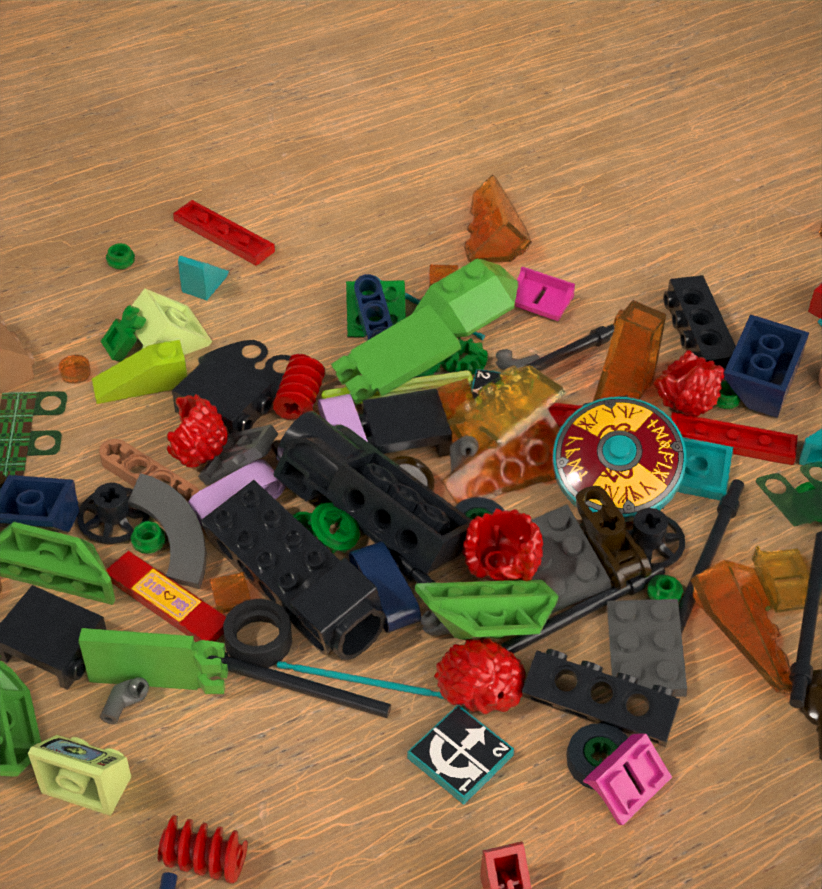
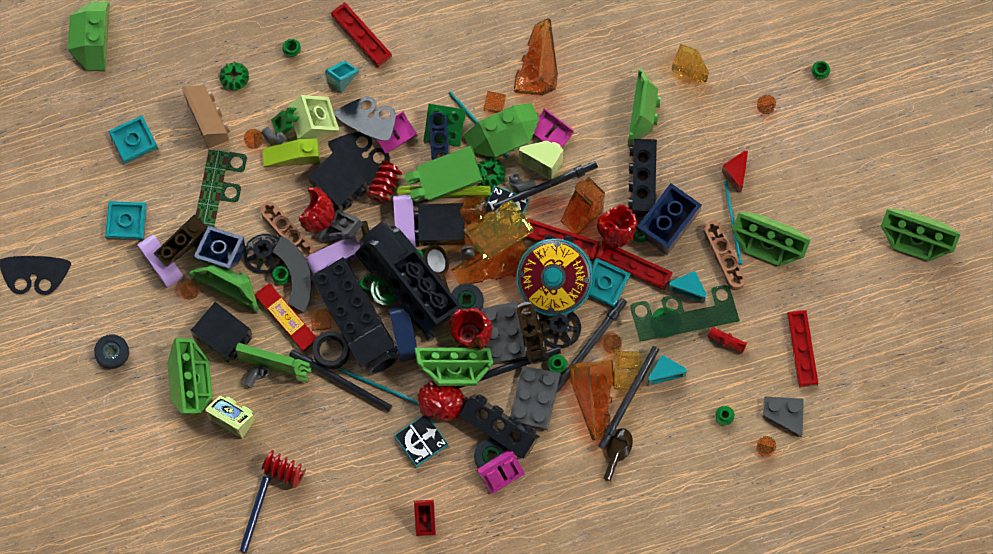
camera: 15 degrees right, 25 degrees up
none -> green gear [219,61,249,90]
none -> dark grey arm [261,127,287,145]
none -> piece [334,97,396,141]
none -> dark pink piece [375,111,417,154]
none -> yellowish green slope [519,141,563,180]
none -> clear orange tile [603,333,622,353]
none -> bright green wedge [628,69,661,146]
none -> clear yellow slope [672,44,709,83]

